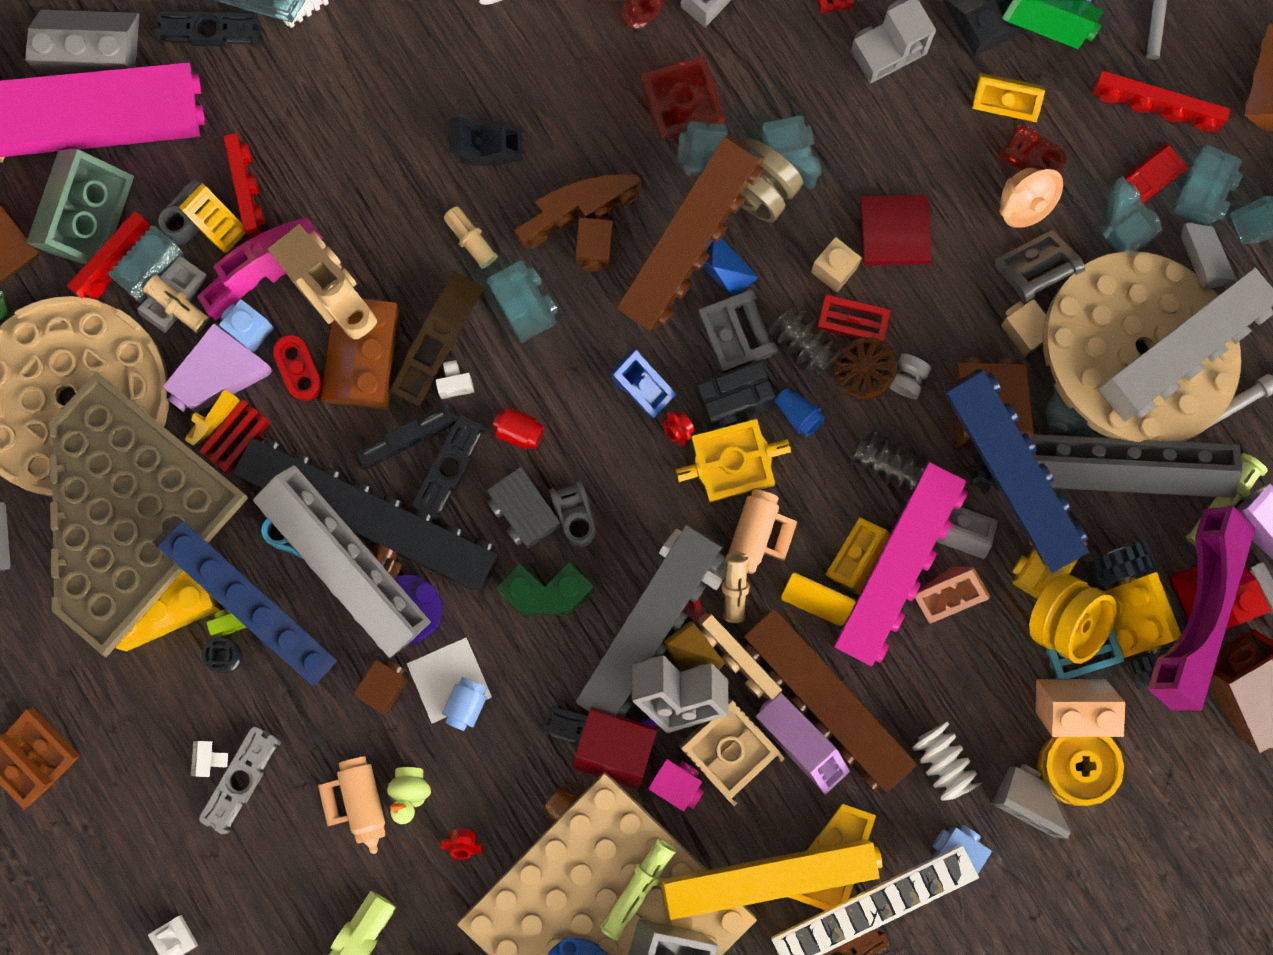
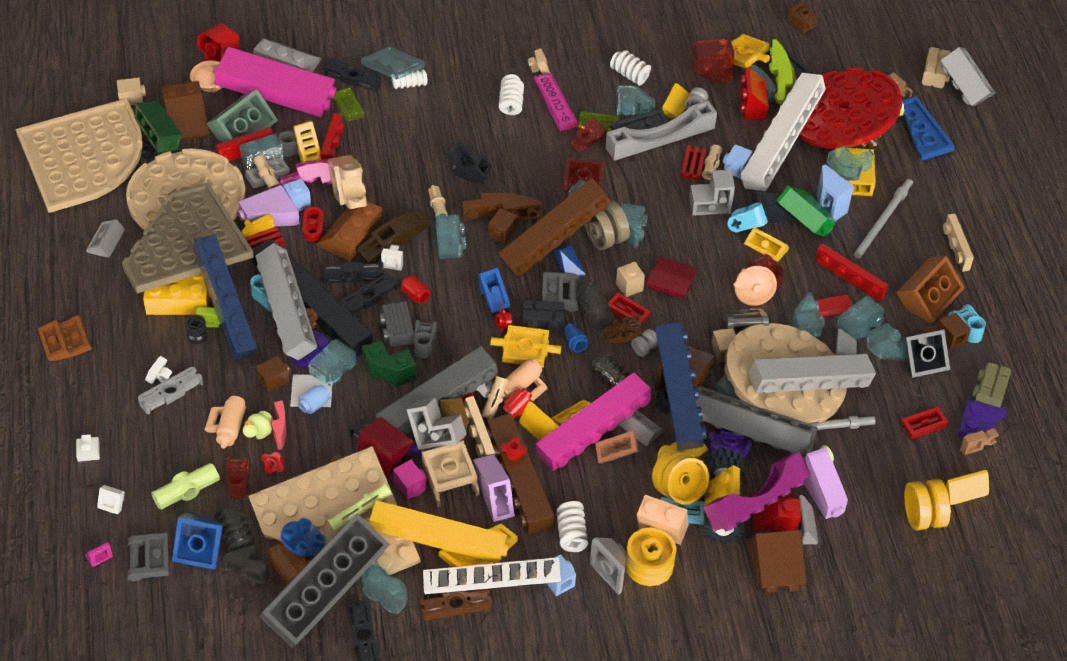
camera: 20 degrees right, 30 degrees down
none -> clear red piece [226,457,250,499]
none -> coral slope [271,401,286,450]
none -> clear light blue brick [308,339,356,386]
none -> clear neon green tile [333,88,364,122]
none -> red plate [501,438,527,460]
none -> brick [502,387,533,419]
none -> dark purple plate [707,430,751,457]
none -> medium azure piece [728,203,768,232]

